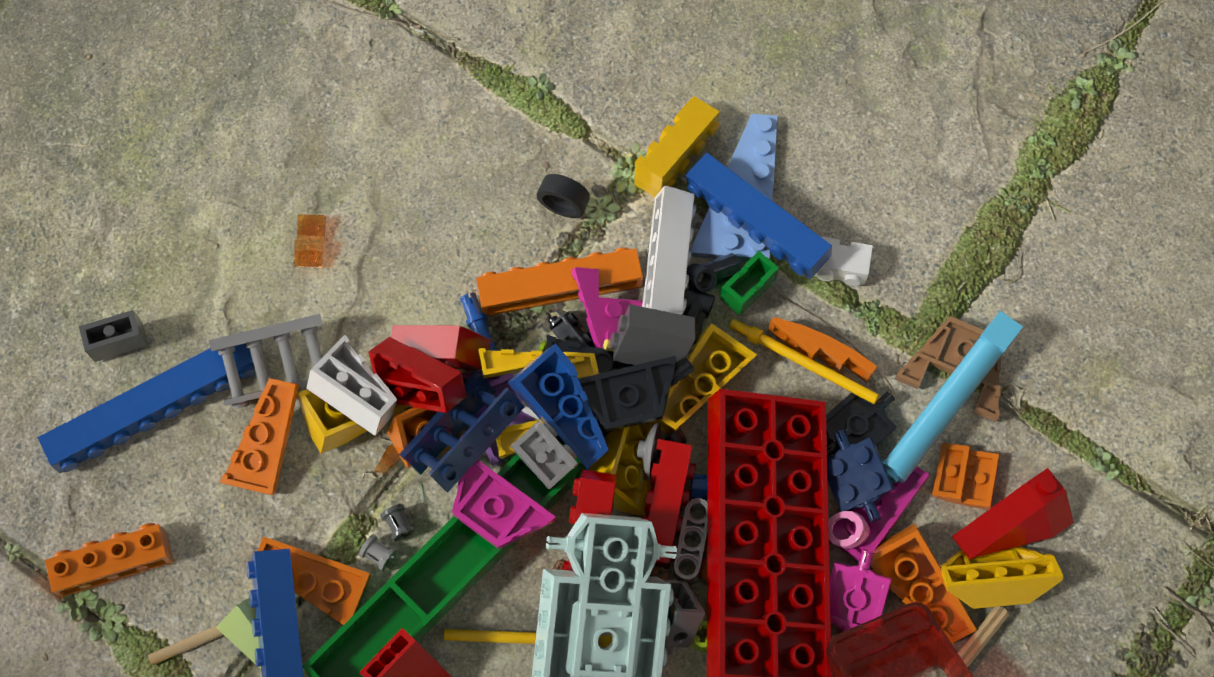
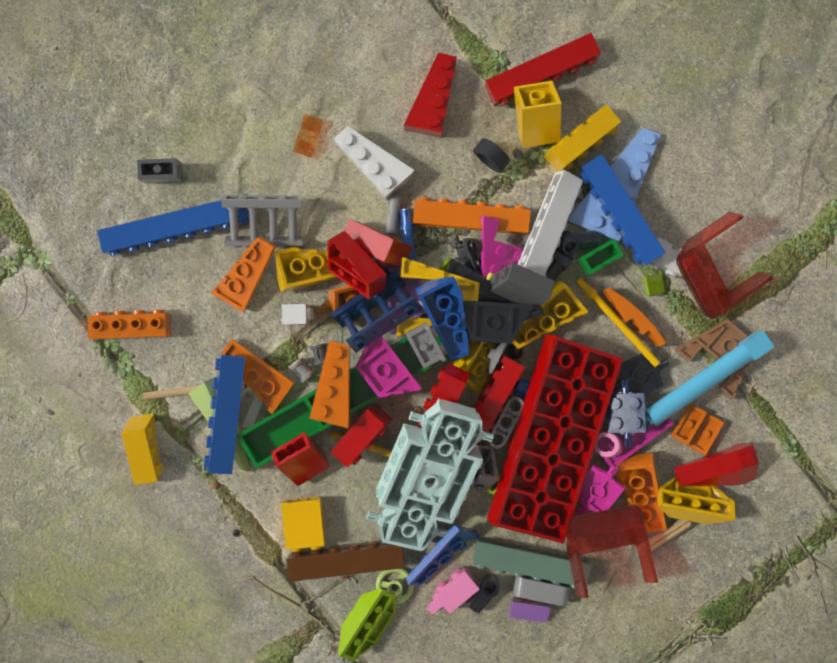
camera: 15 degrees right, 20 degrees up
white wedge [307,335,397,435] -> none
none -> white sticker [242,395,262,429]
none -> white brick [282,304,314,325]
none -> orange wedge [310,340,351,428]
none -> red wedge [330,404,393,468]
none -> white wedge [334,126,415,200]
none -> light grey piece [385,195,402,235]
none -> red wedge [404,53,457,138]
none -> red brick [484,32,601,106]
none -> yellow slope [514,81,562,148]
none -> lime slope [642,274,665,296]
none -> clear red windscreen [676,212,773,319]

